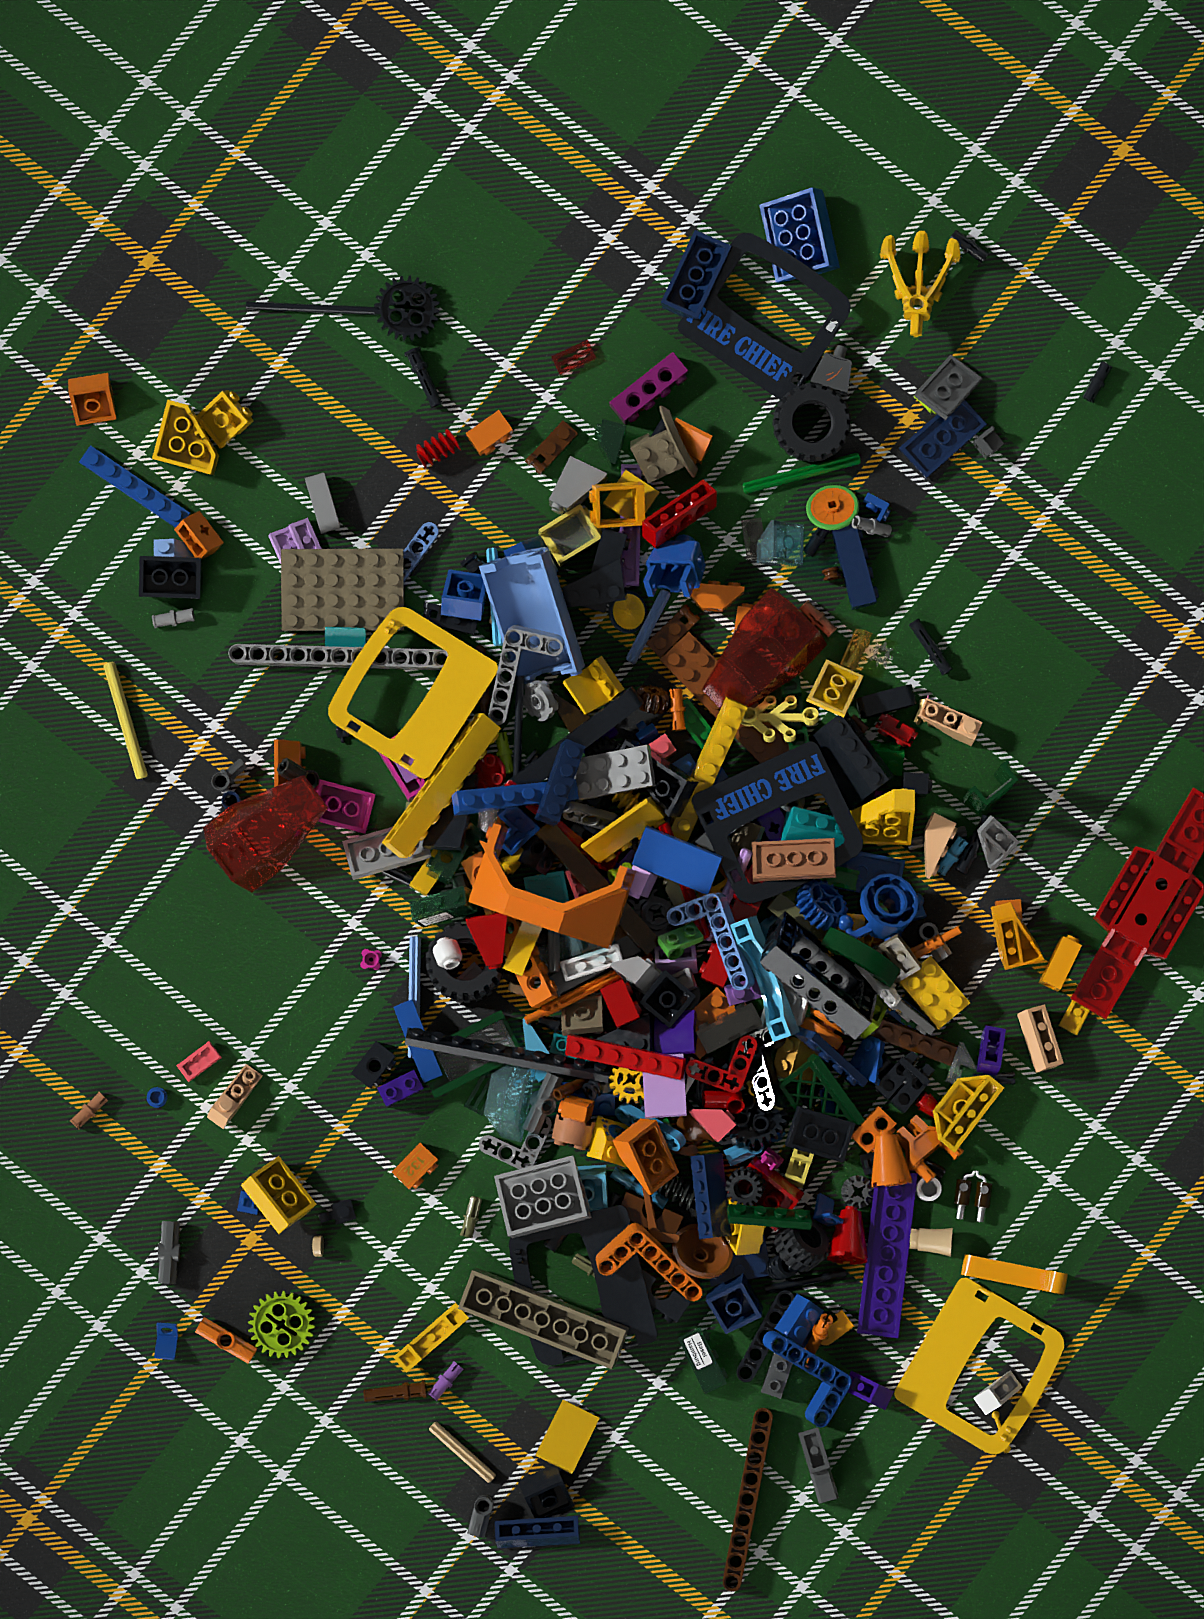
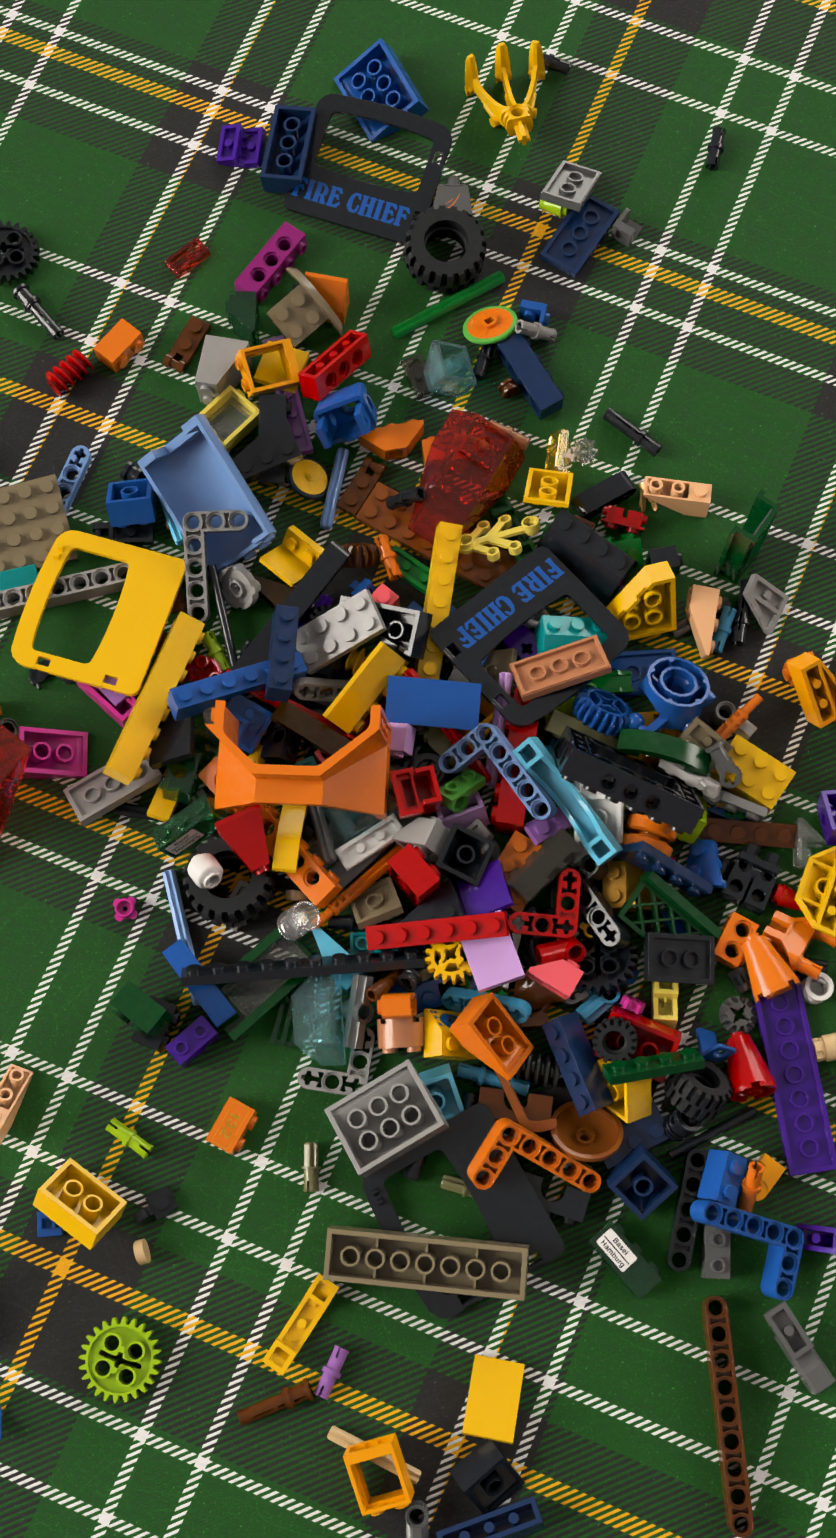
camera: 20 degrees left, 10 degrees down
orange piece [195,1317,258,1364] -> none
none -> lime pin [105,1117,154,1159]
none -> dark green brick [110,980,173,1039]
none -> dark purple slope [216,124,266,168]
none -> clear wheel [277,901,320,940]
none -> light orange window [343,1433,415,1516]
none -> black pin [386,486,426,511]
none -> red plate [389,765,443,819]
none -> dark grey connector [705,740,742,789]

